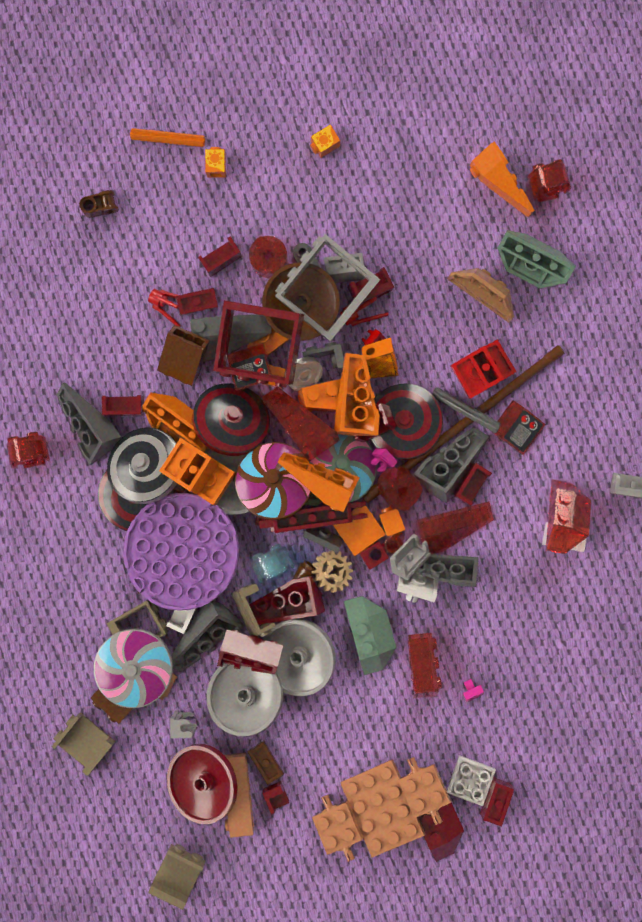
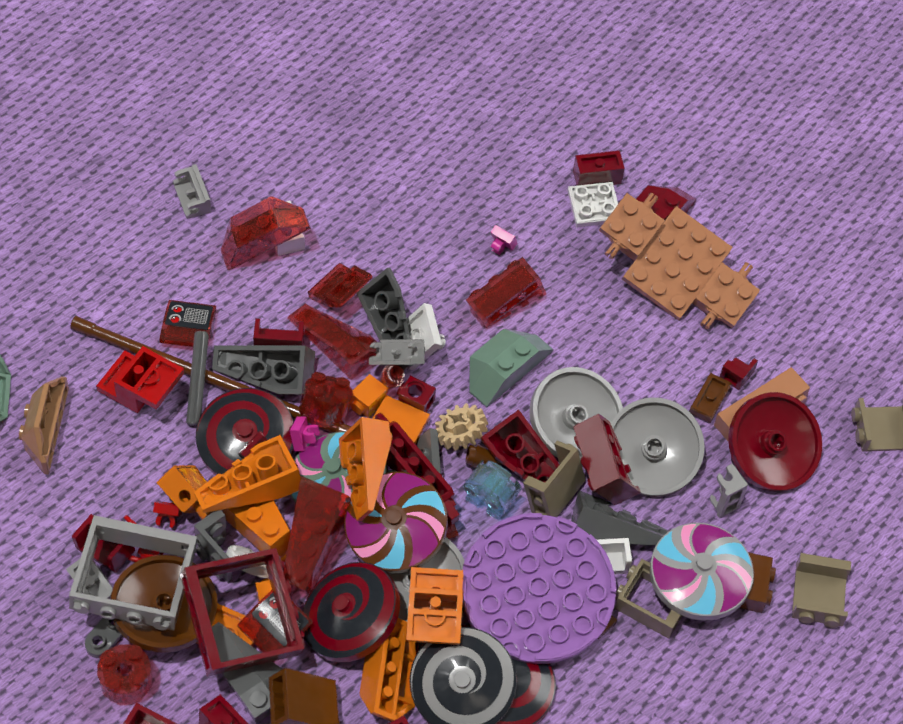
camera: 125 degrees left, 30 degrees down
none -> clear red slope [308,263,373,308]

